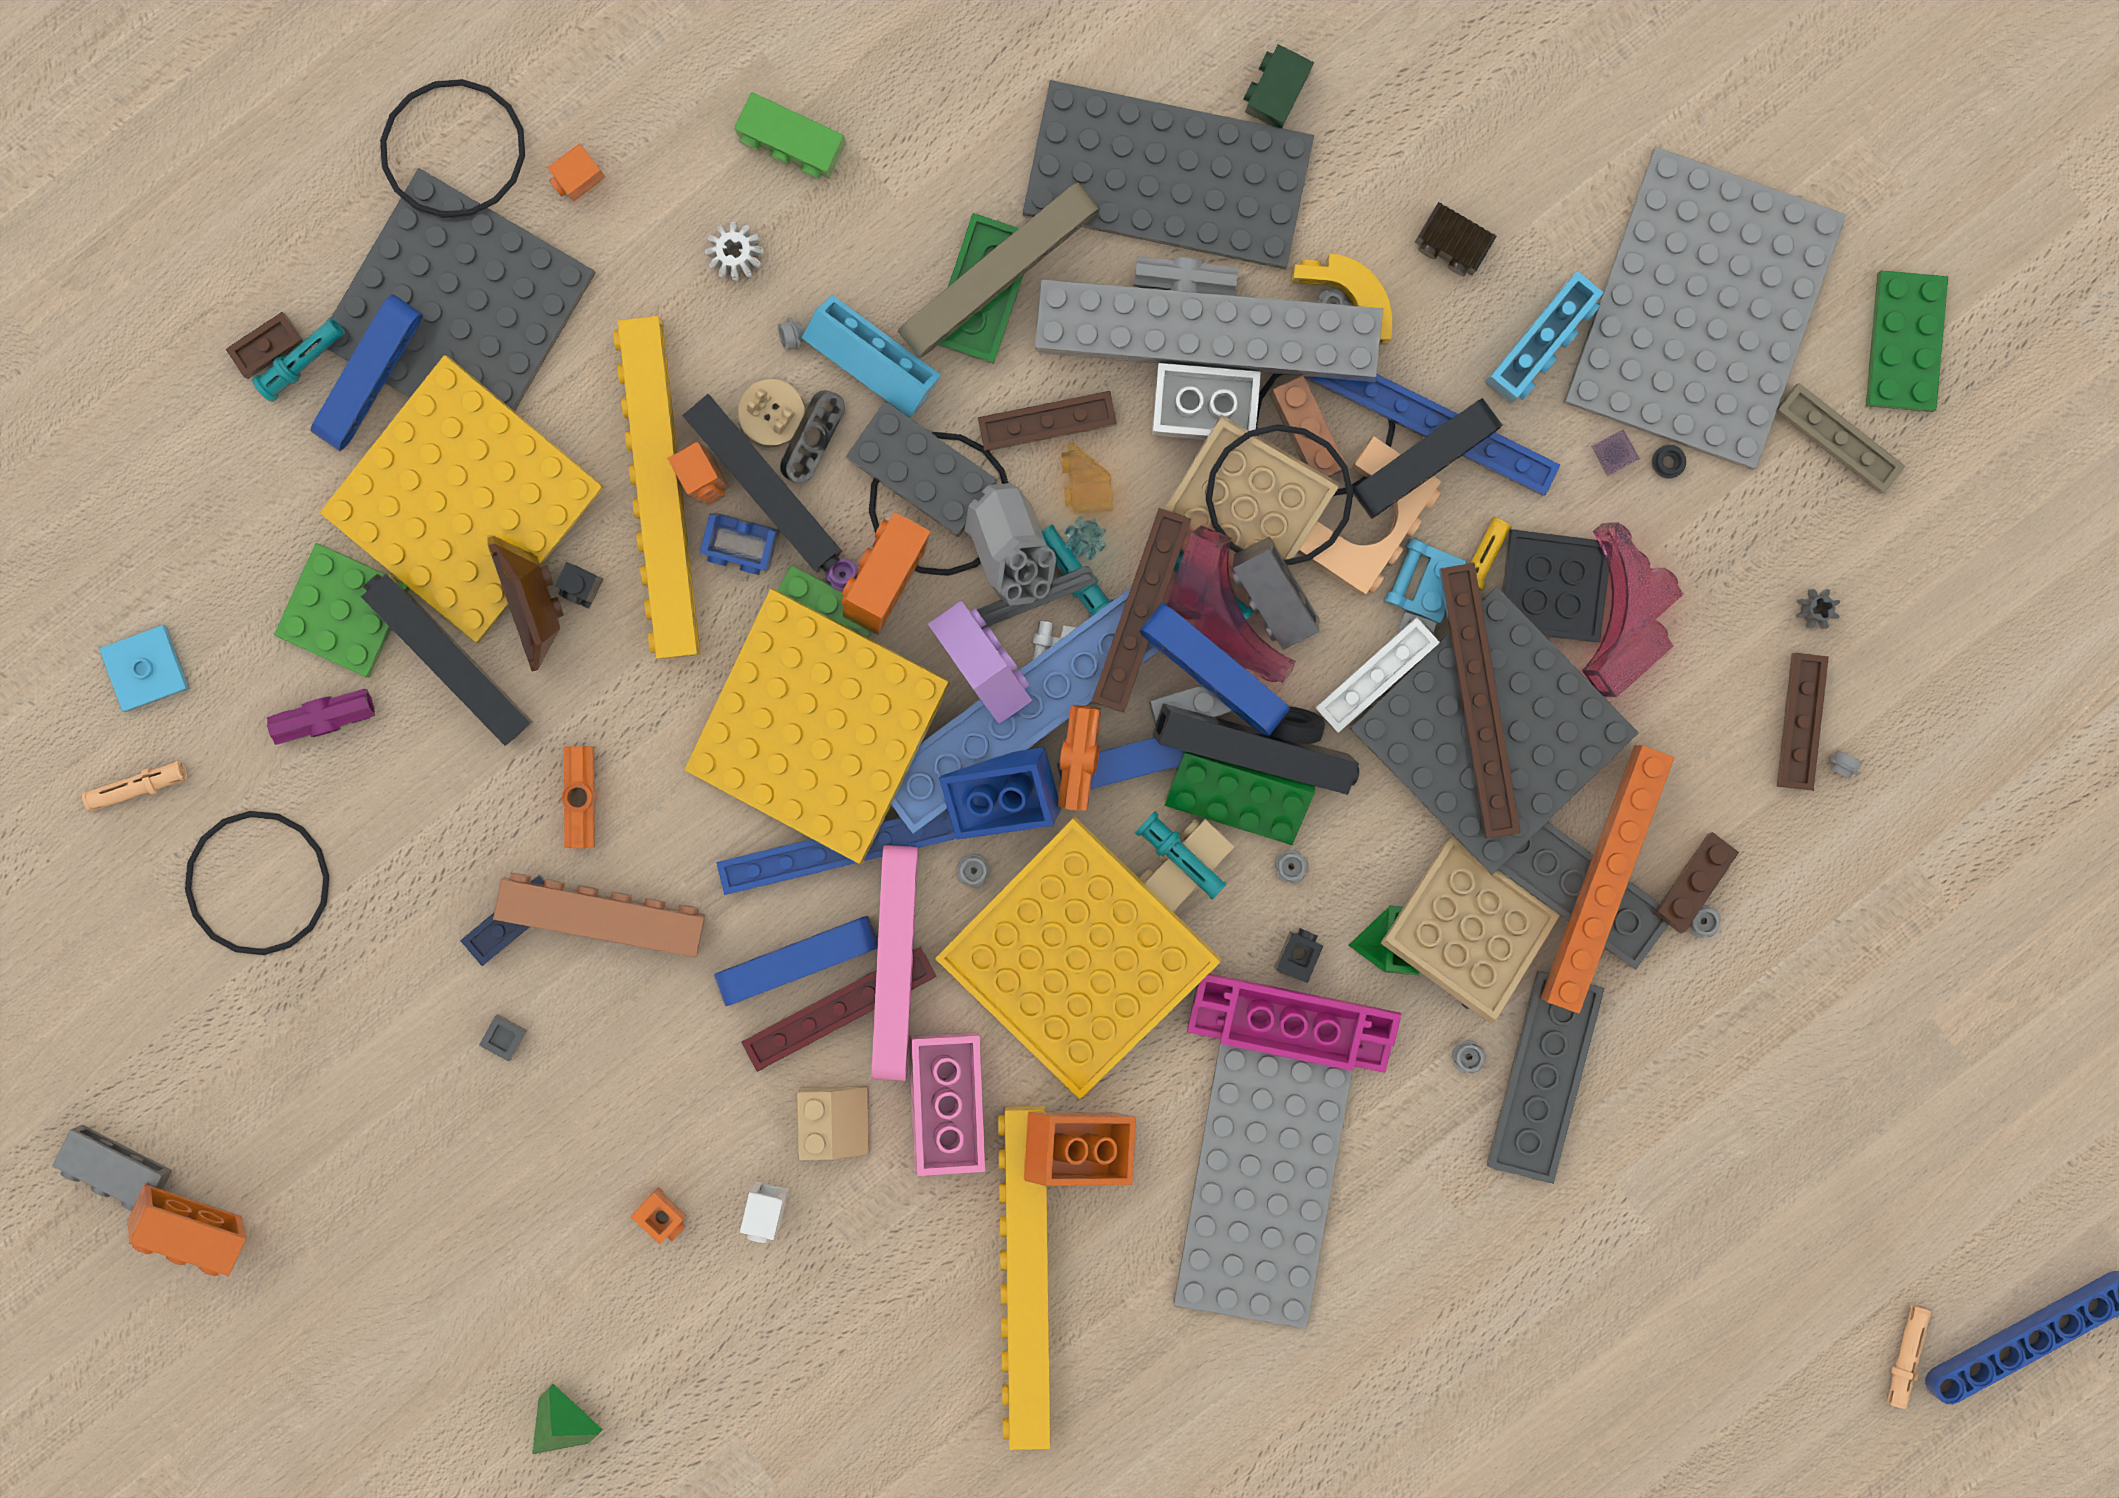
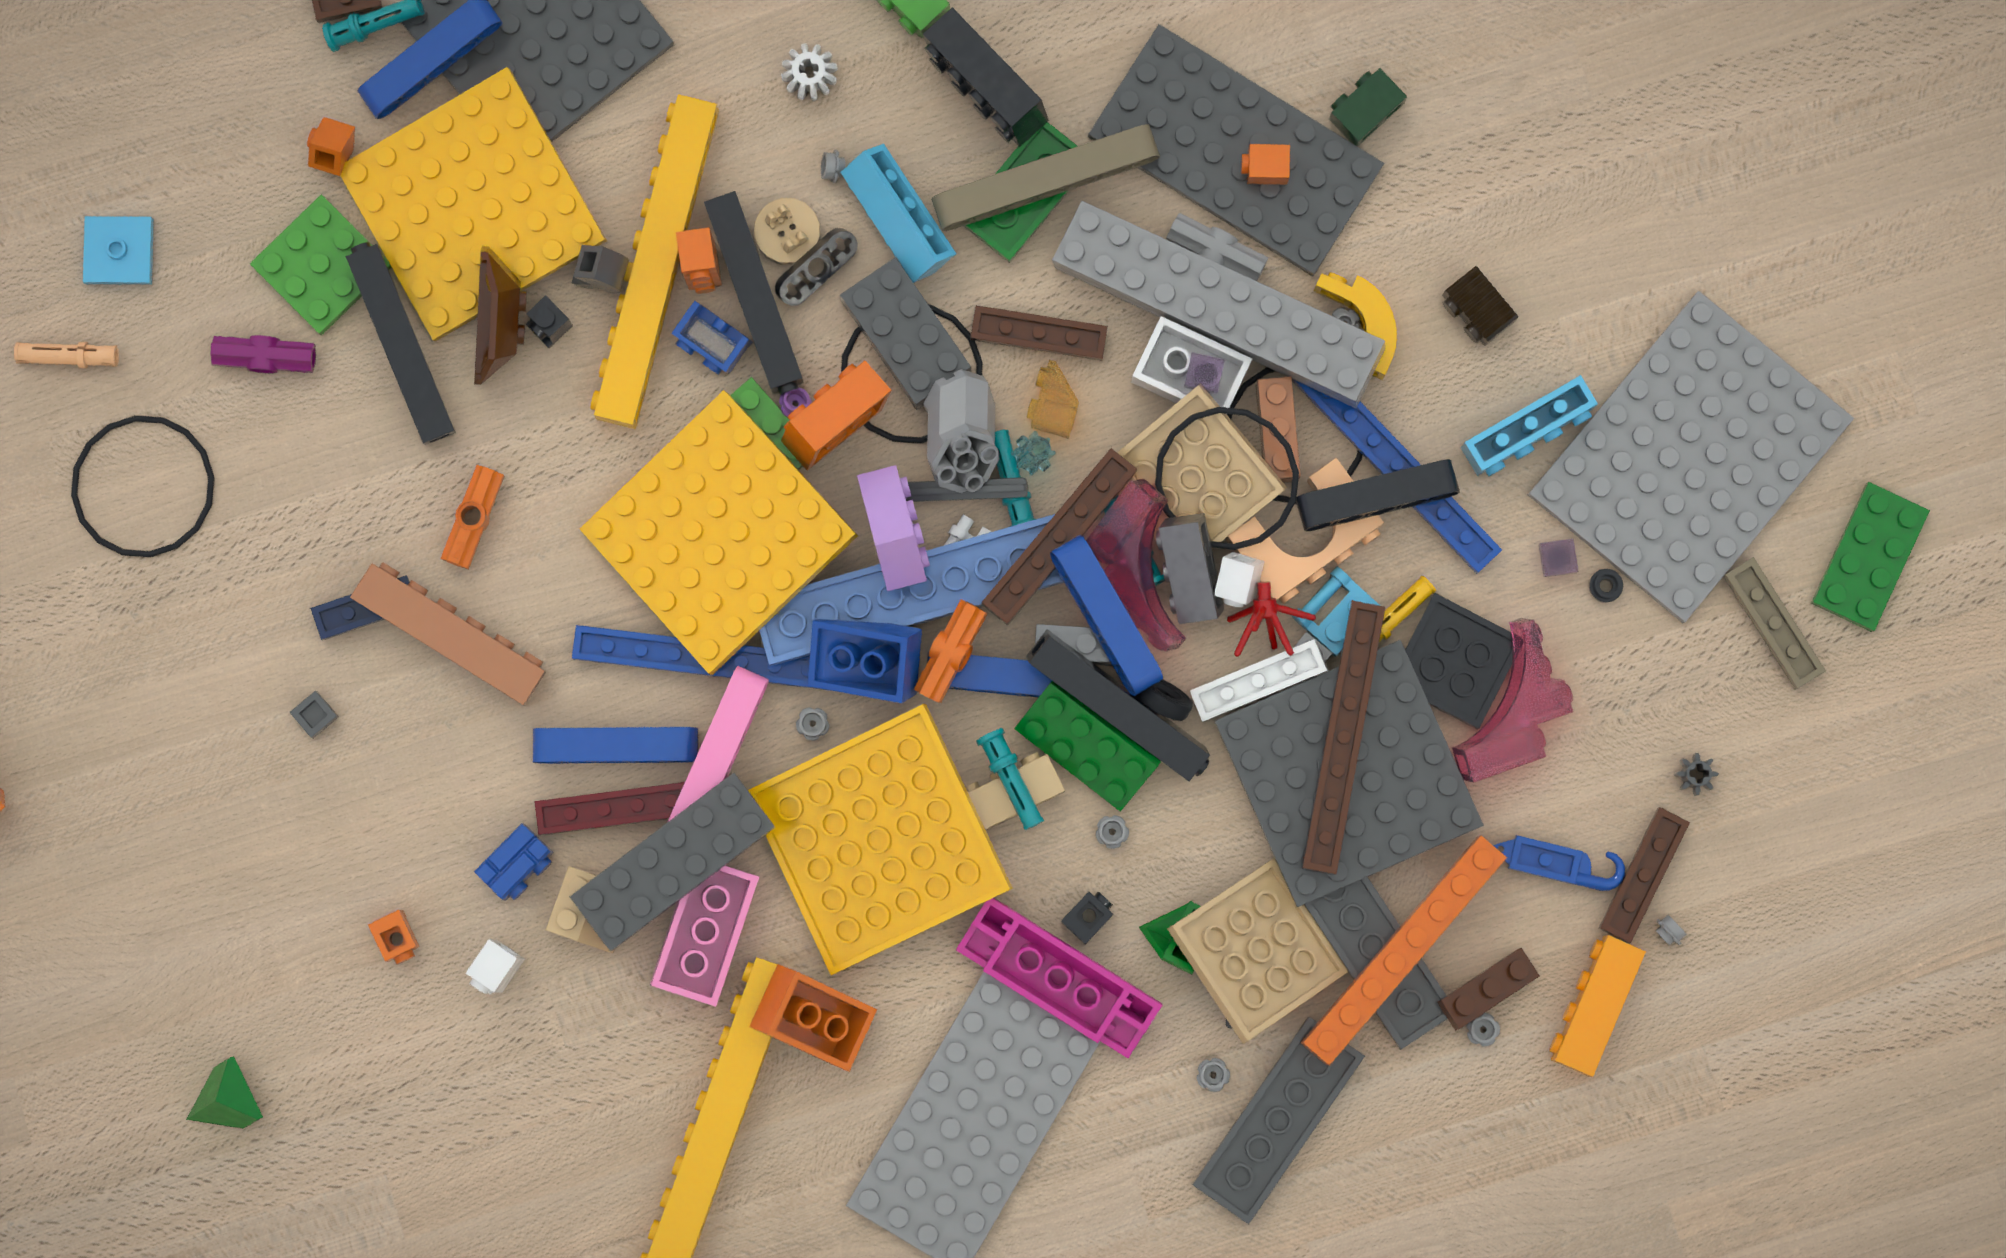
camera: 20 degrees right, 5 degrees down
none -> orange brick [307,117,355,176]
none -> blue brick [474,823,554,901]
none -> dark grey plate [569,773,776,952]
none -> dark grey brick [572,245,629,293]
none -> black brick [923,7,1049,147]
none -> clear purple plate [1184,352,1225,394]
none -> white brick [1214,552,1264,607]
none -> red plant [1227,581,1316,657]
none -> orange brick [1241,144,1290,185]
none -> blue plate [1493,835,1625,891]
none -> light orange brick [1549,935,1646,1077]

